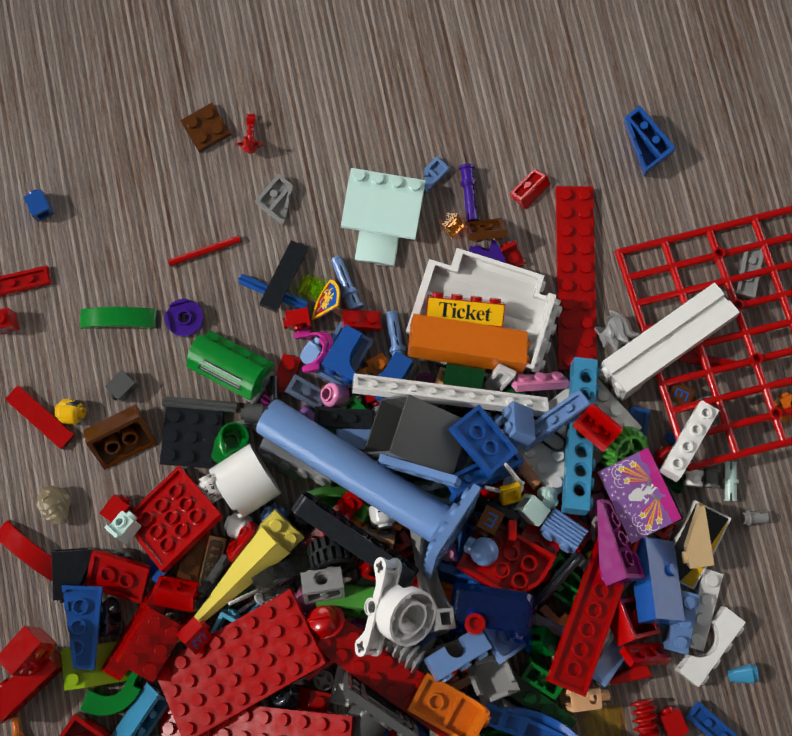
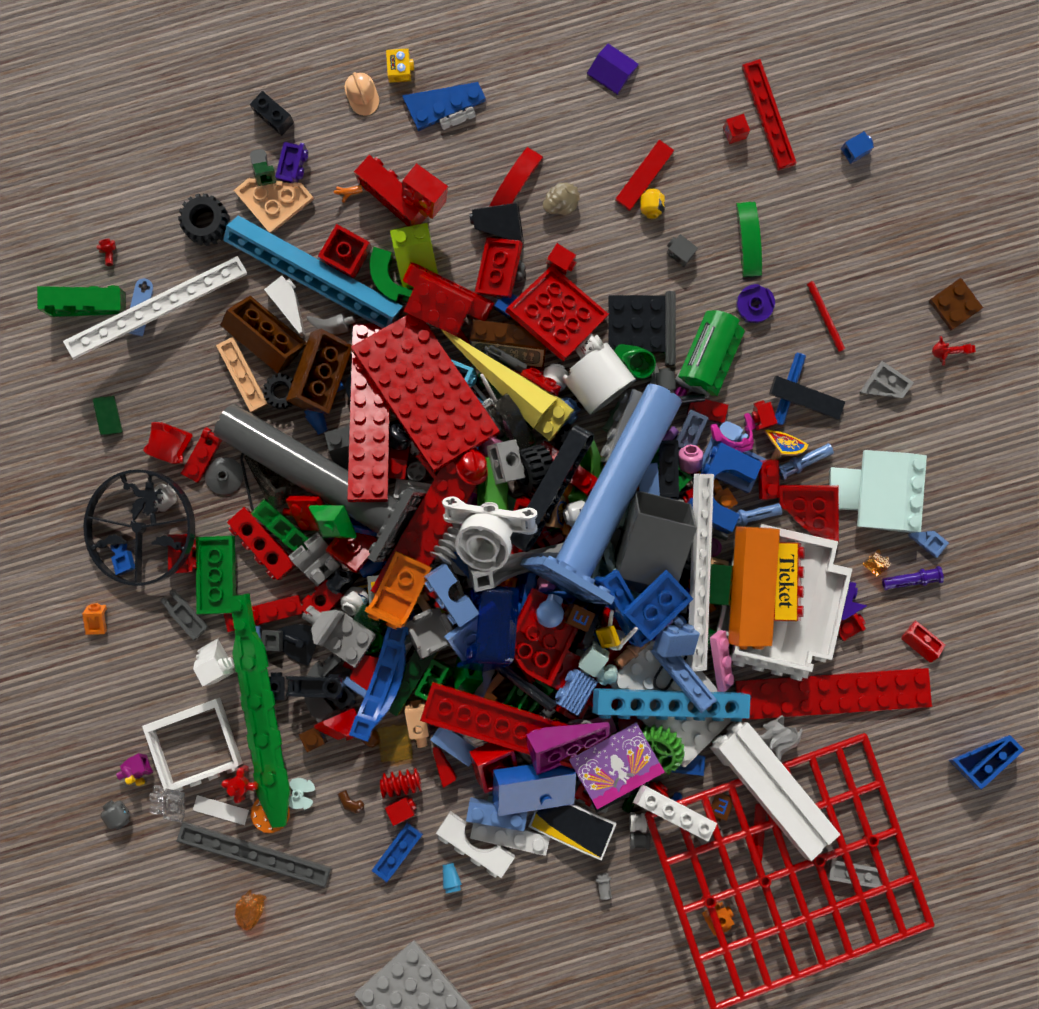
camera: 85 degrees right, 5 degrees up
blue wing [61,585,104,670] -> none
reddish brown slope [83,404,157,470] -> none
black piece [99,597,125,638] -> none
light aqua brick [104,511,141,544] -> none
red hinge [153,575,199,612] -> none
red brick [176,617,214,655] -> none
clear neon green slope [297,274,325,301] -> none
medium blue tile [378,454,461,488] -> none
reddish brown plate [464,218,507,242] -> none
red tile [465,613,486,636] -> none
white tile [482,363,516,392] -> none
red tile [505,520,517,545] -> none
red bracket [572,403,623,452] -> none
red plate [619,642,671,668] -> none
tan slope [682,503,715,569] -> none
light aqua pin [723,462,739,501] -> none
none -> red plate [779,485,839,543]

